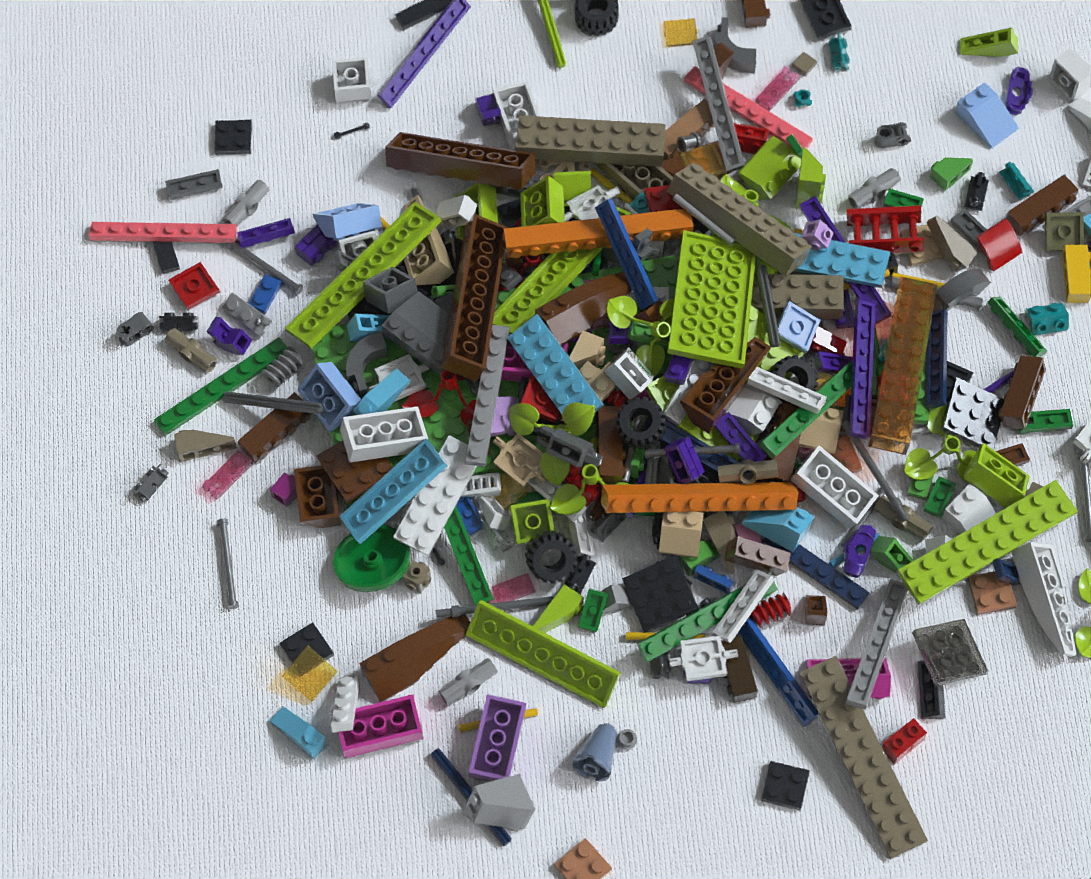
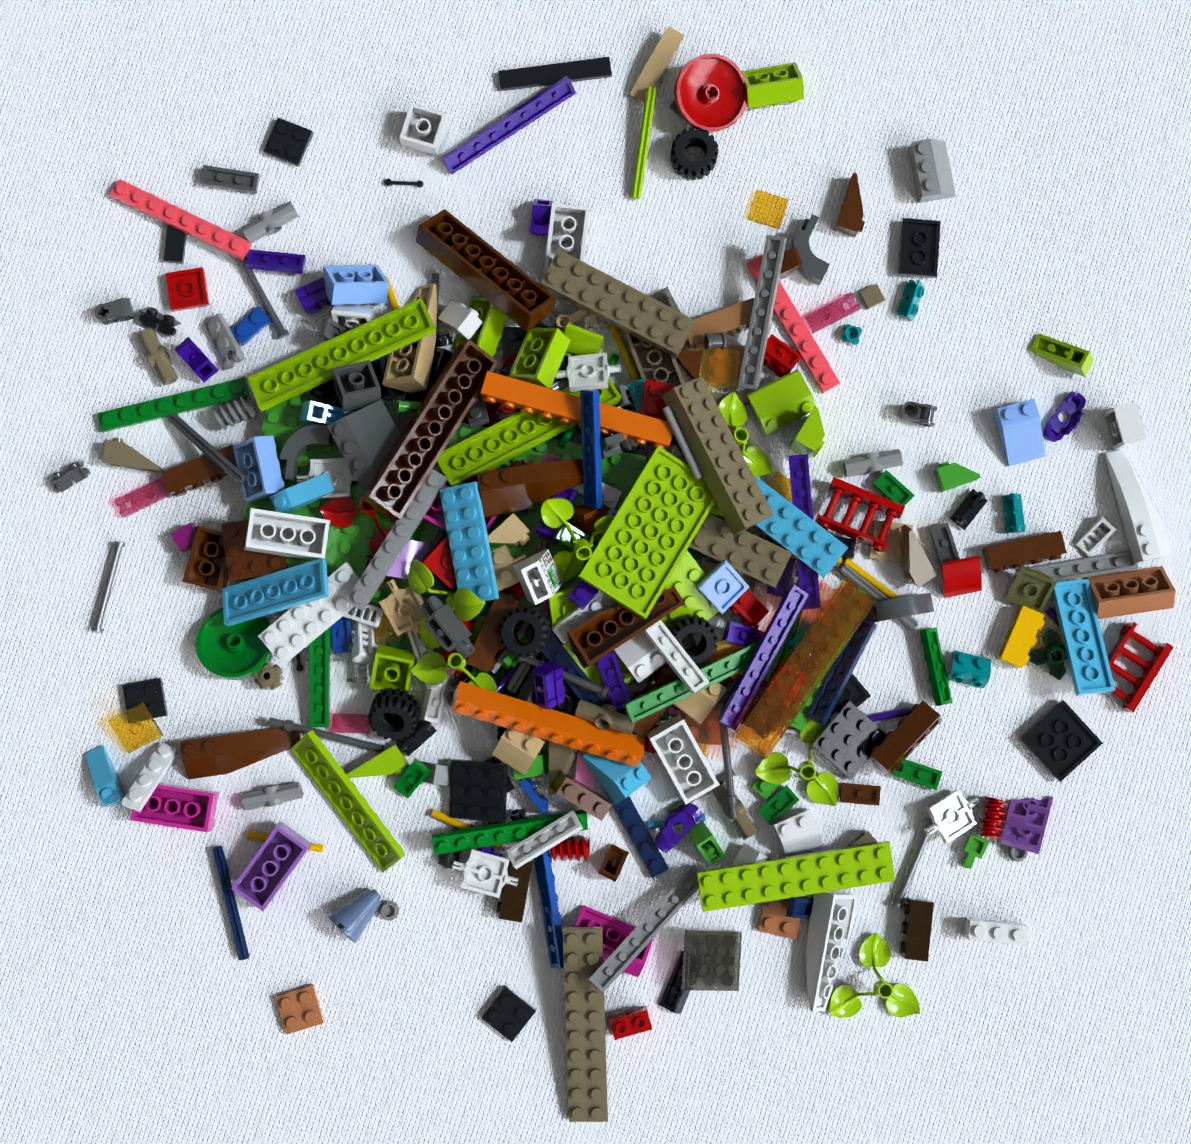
camera: 25 degrees right, 20 degrees up
light grey slope [465,774,535,829] -> none
dark grey axle [756,265,780,348] -> none
green tile [786,133,805,158] -> none
lavender brick [800,220,833,250] -> none
lime slope [964,443,1030,508] -> none

